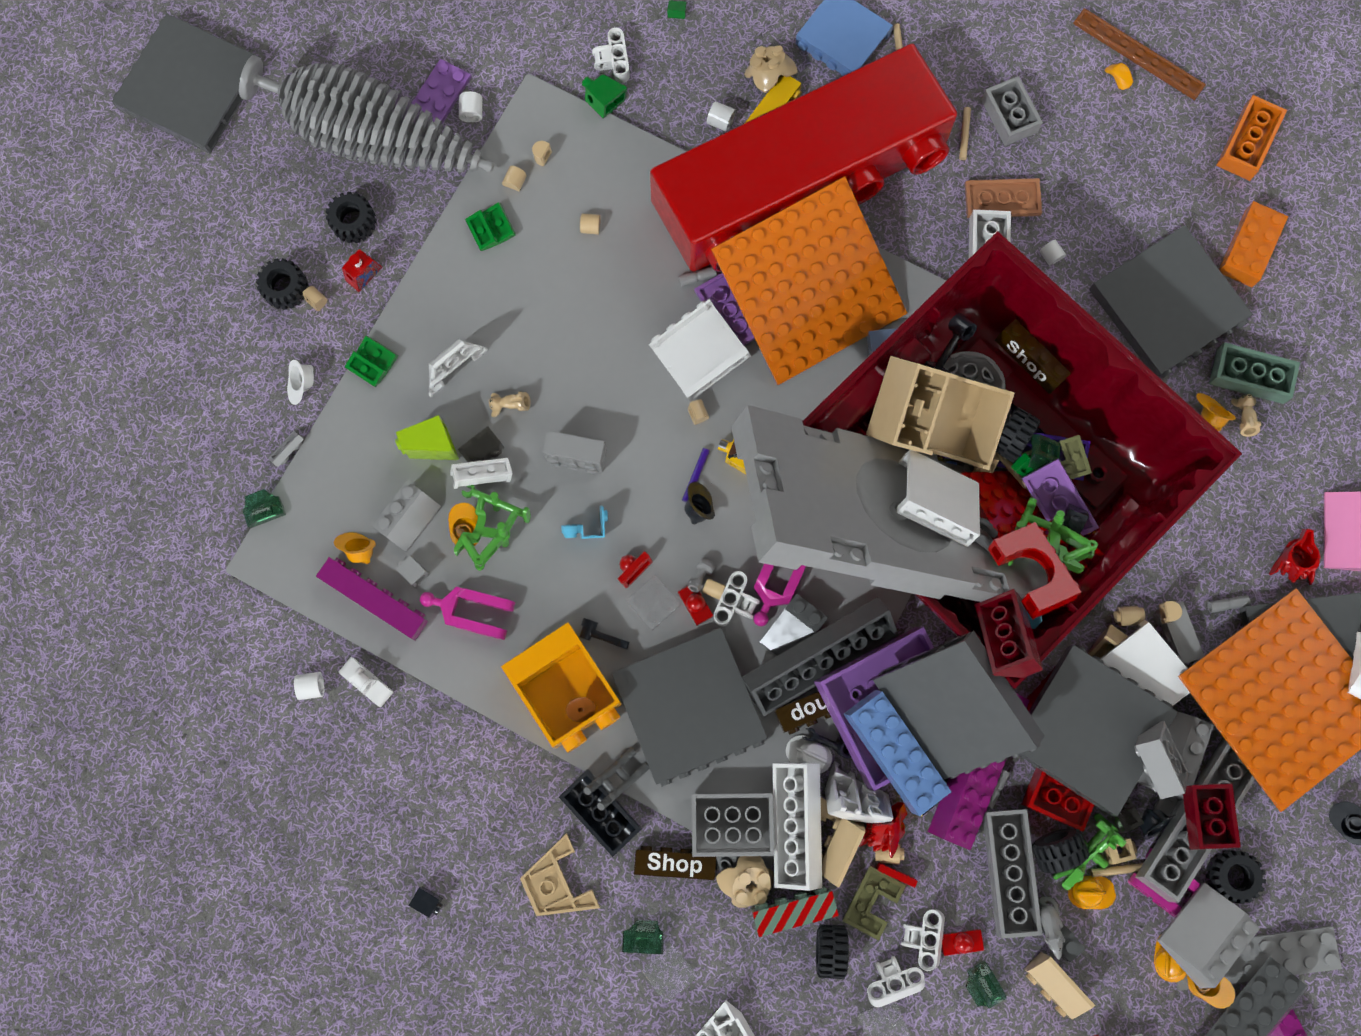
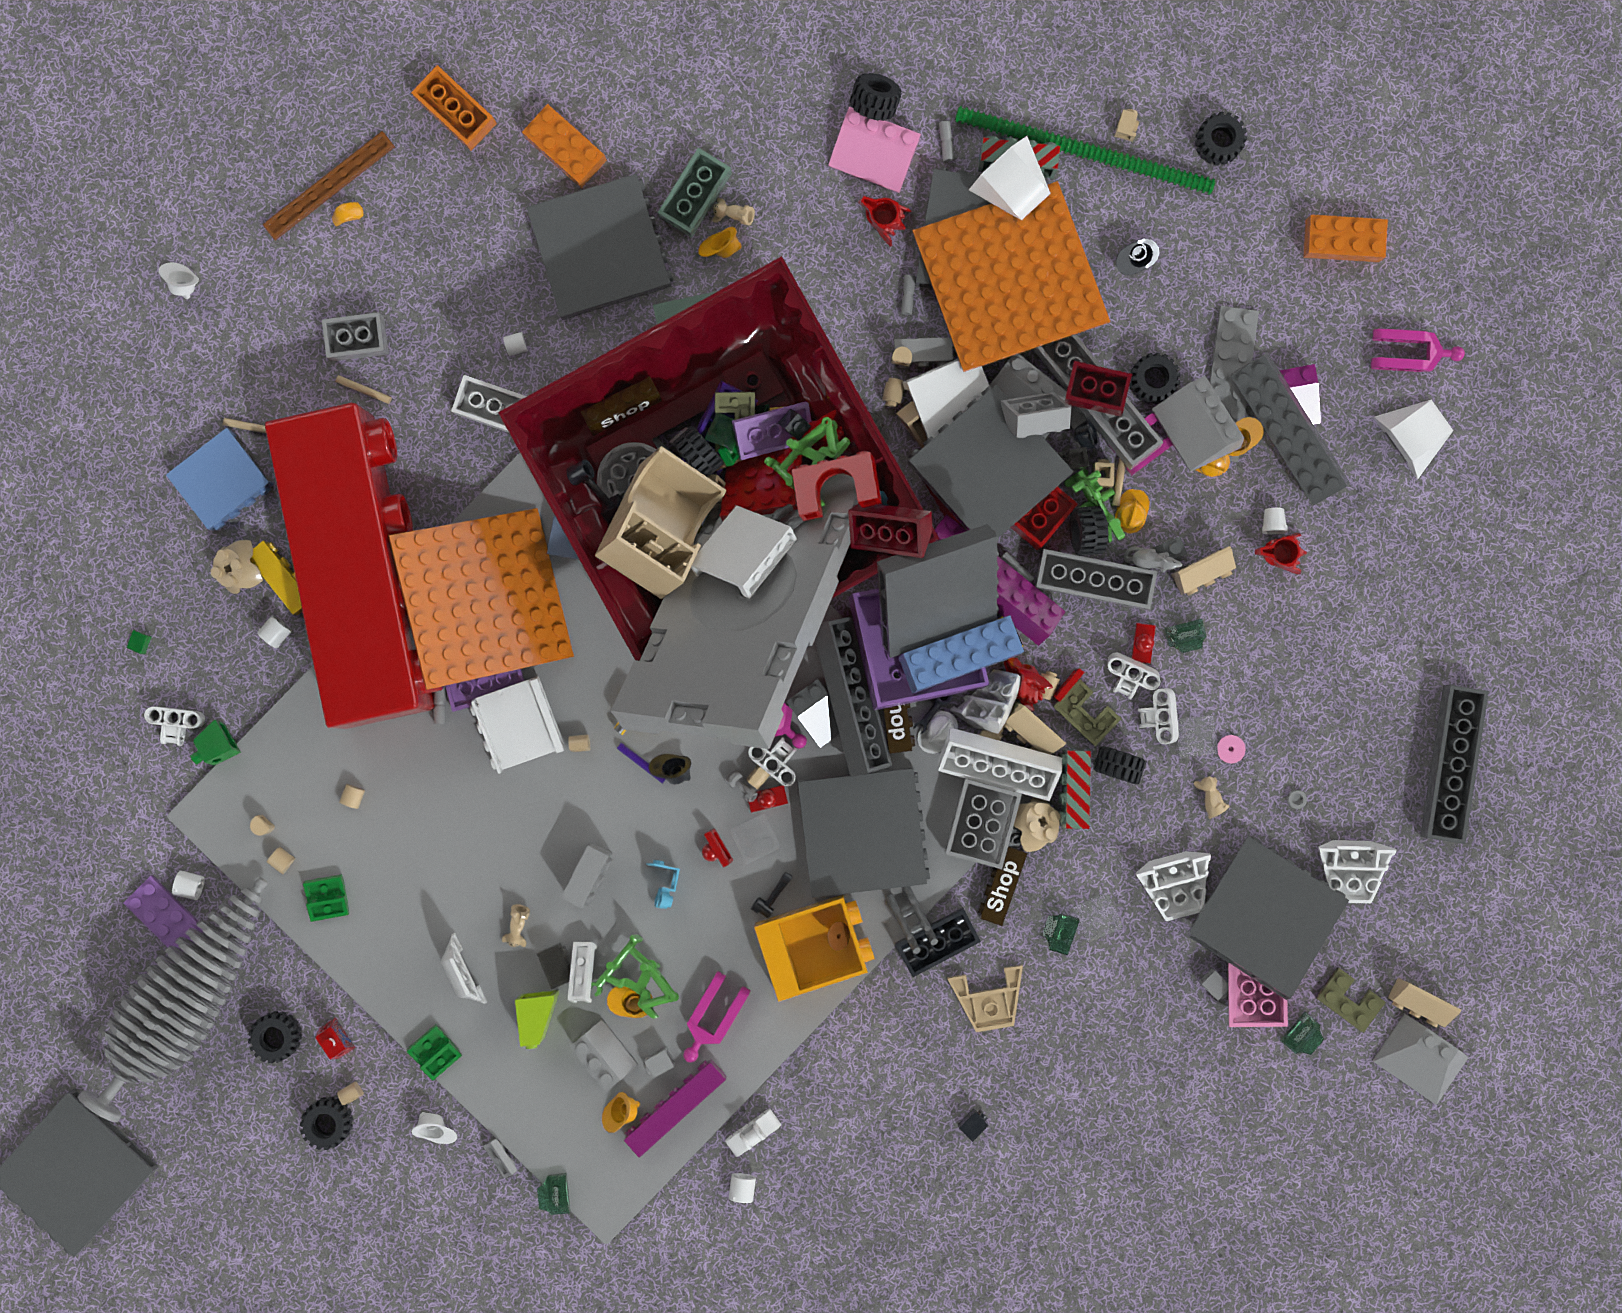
camera: 80 degrees left, 10 degrees up
nougat plate [965,178,1042,218] -> none

